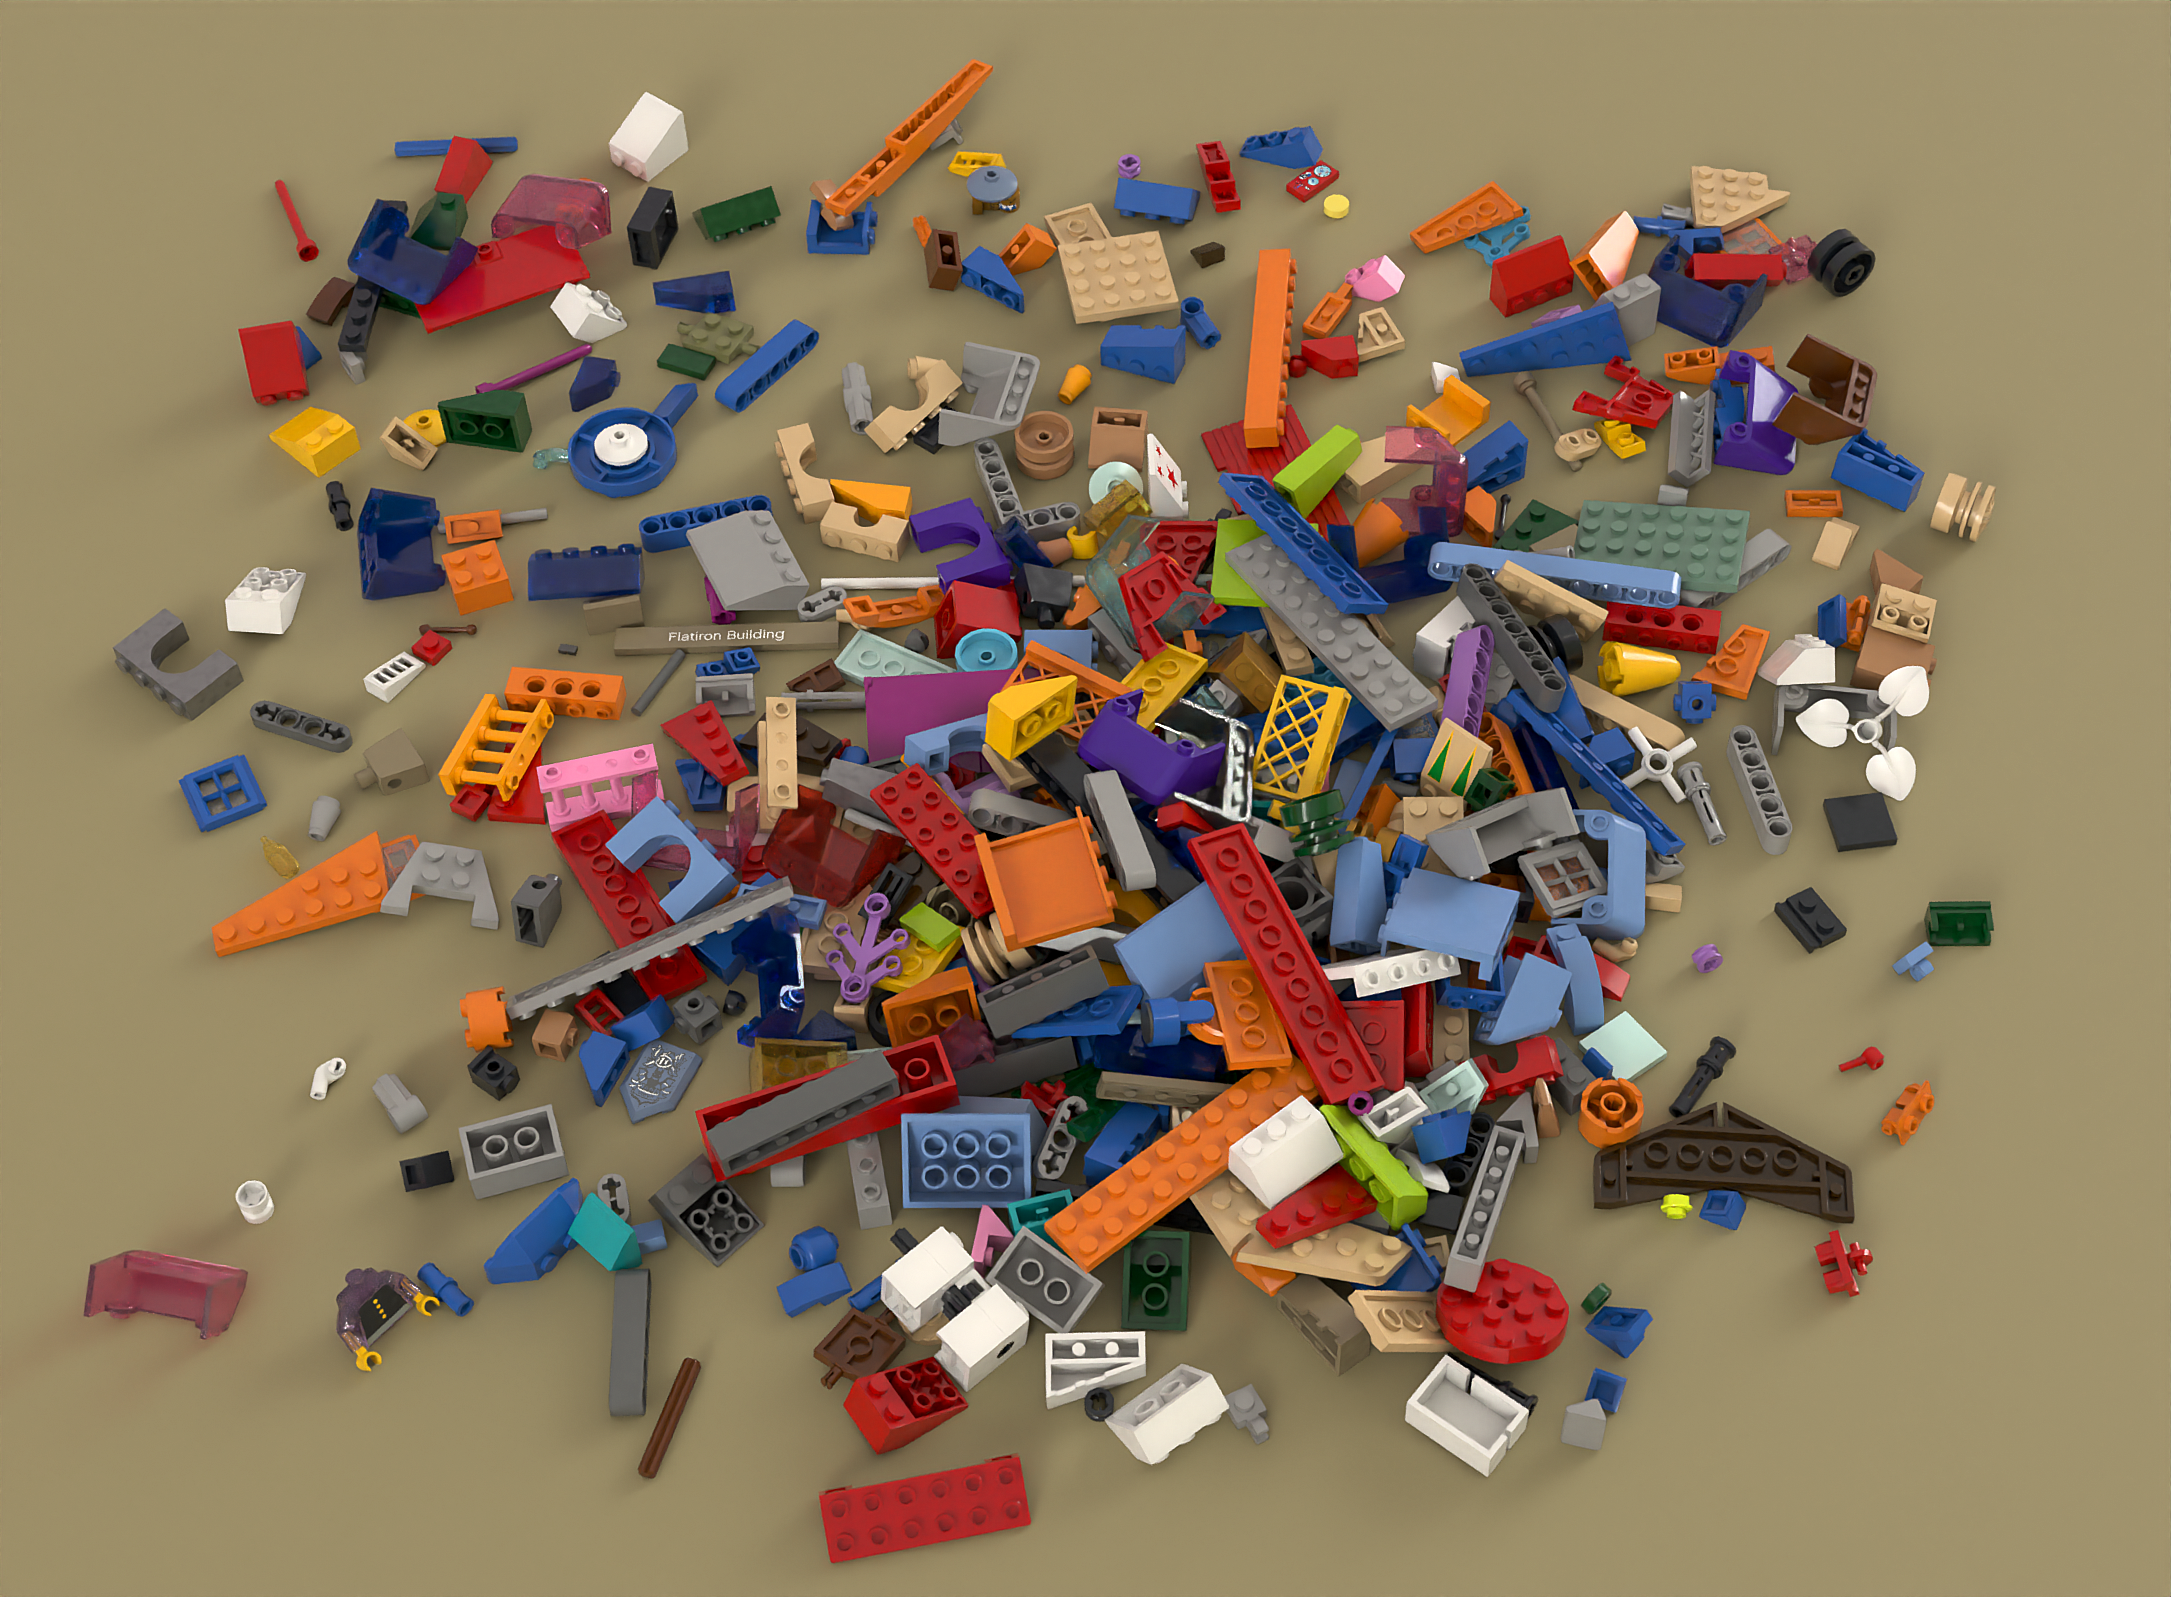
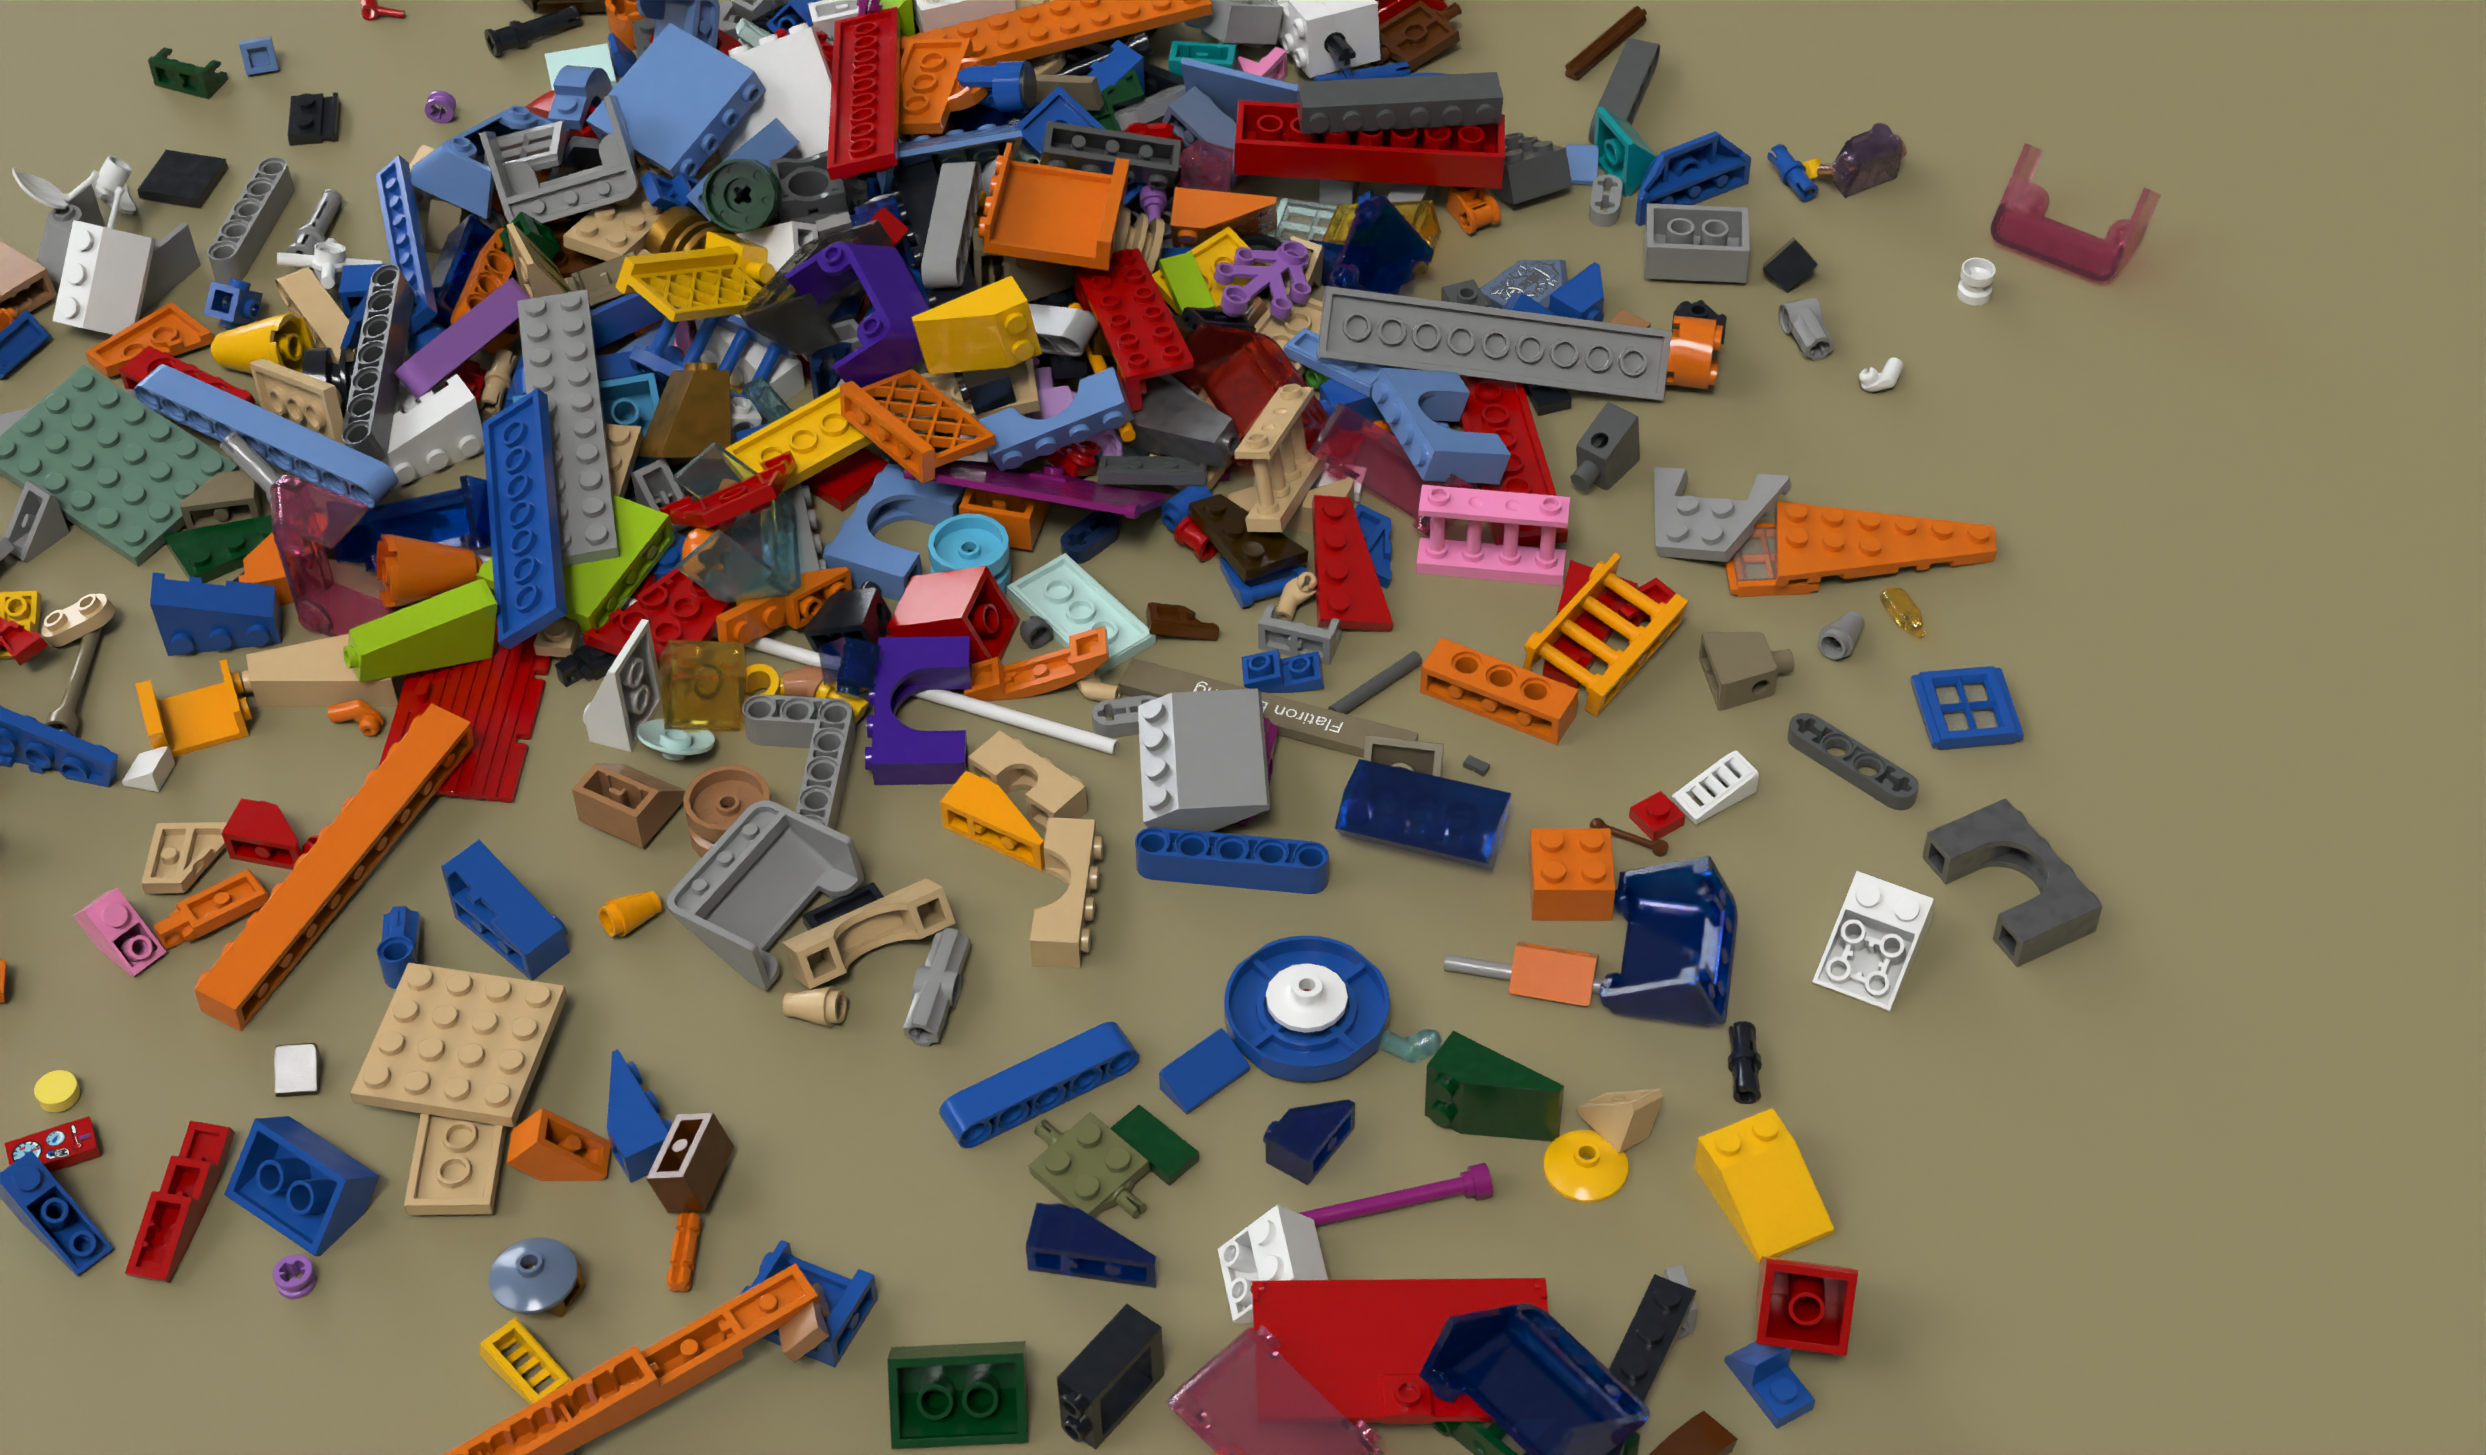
camera: 160 degrees left, 5 degrees down
light grey pin [781,689,866,712] -> none
none -> dark tan hinge [567,251,638,307]
none -> tan arm [1275,572,1317,621]

